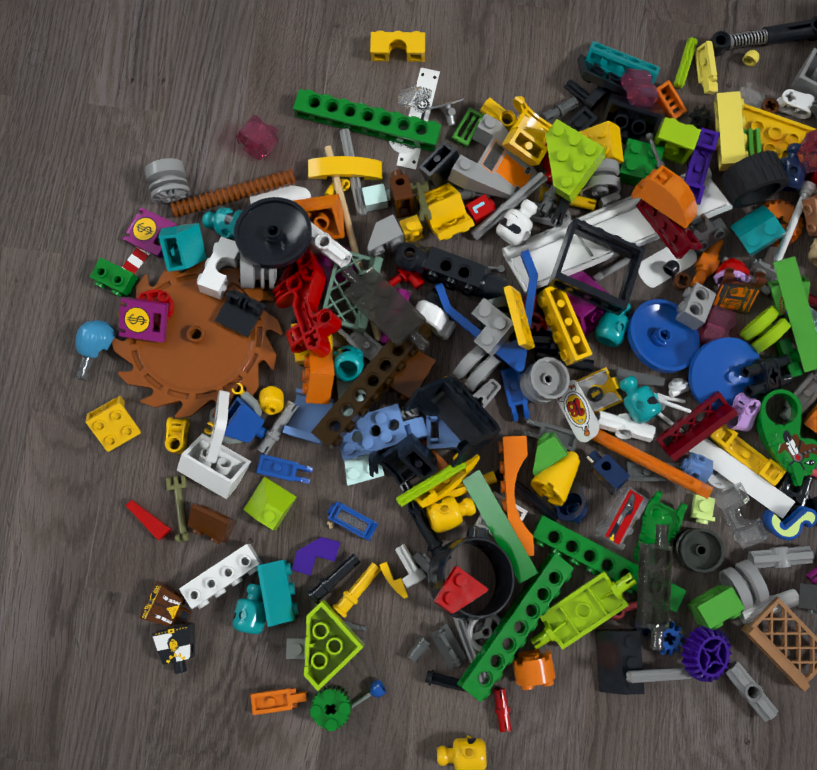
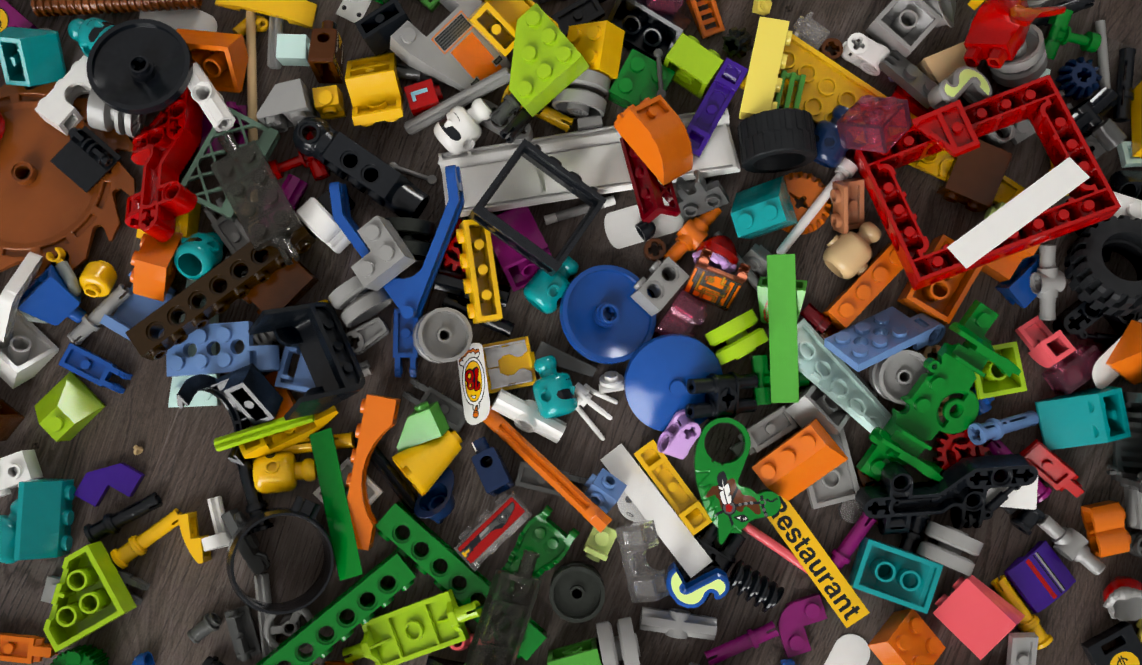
camera: 10 degrees right, 5 degrees up
blue window [327,501,379,541] -> none
olive hinge [410,181,432,221] -> none
red wing [433,566,488,614] -> none
yellow tile [503,285,535,350] -> none
black hinge [587,386,603,402] -> none
dark red fence [655,391,738,462] -> none

